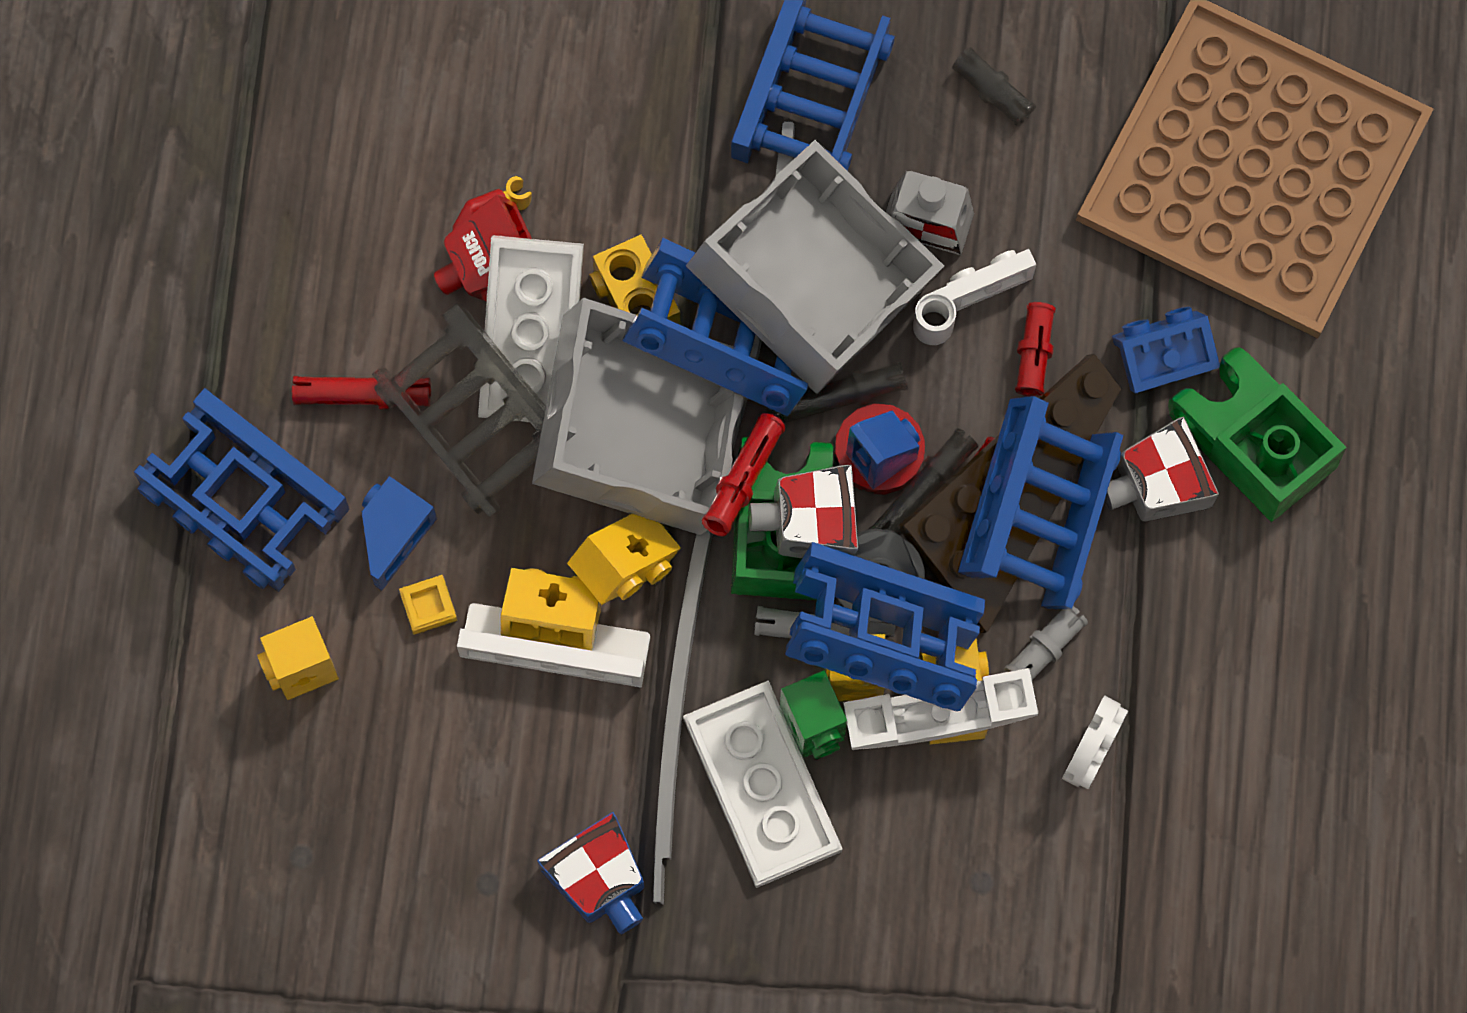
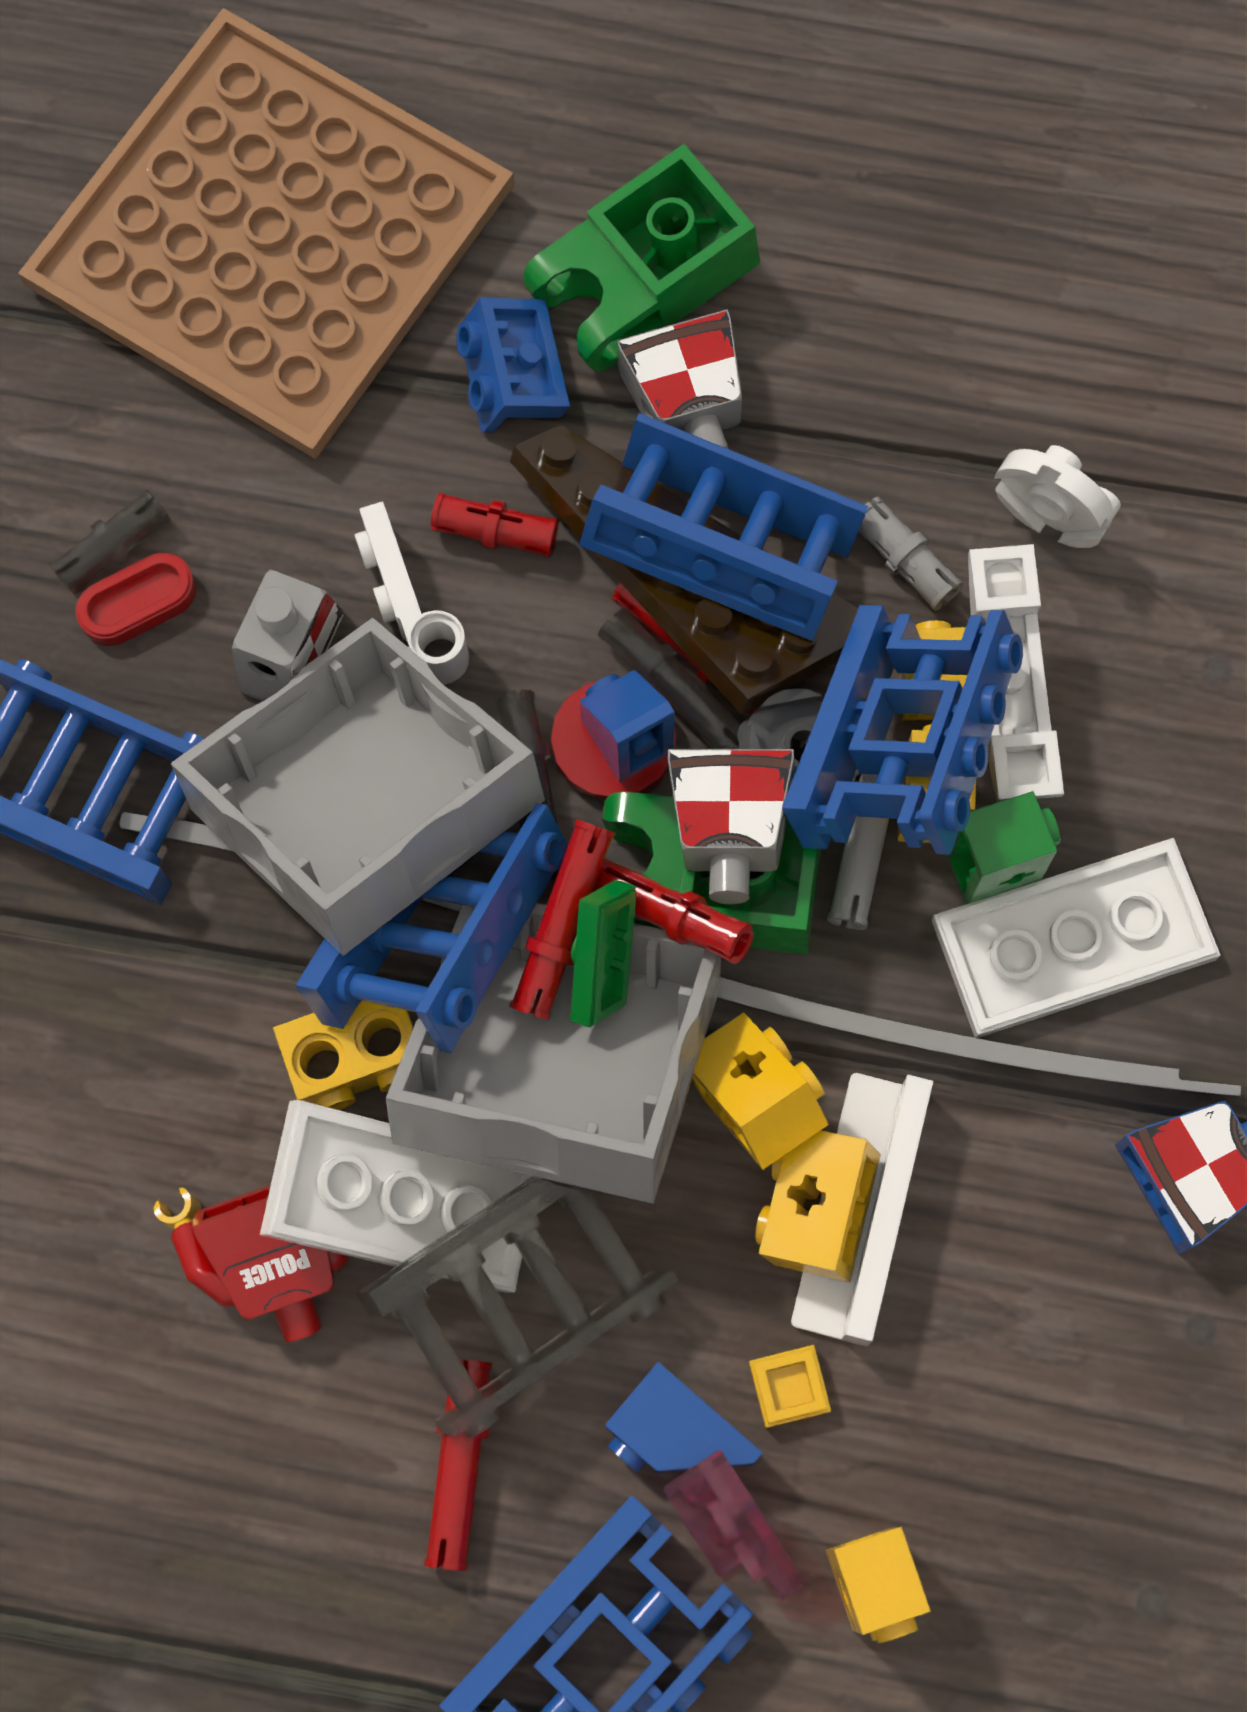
camera: 80 degrees left, 0 degrees up
none -> red tile [76,553,196,646]
none -> red pin [509,819,616,1021]
none -> green plate [570,880,637,1028]
none -> clear pink bracket [664,1449,805,1600]

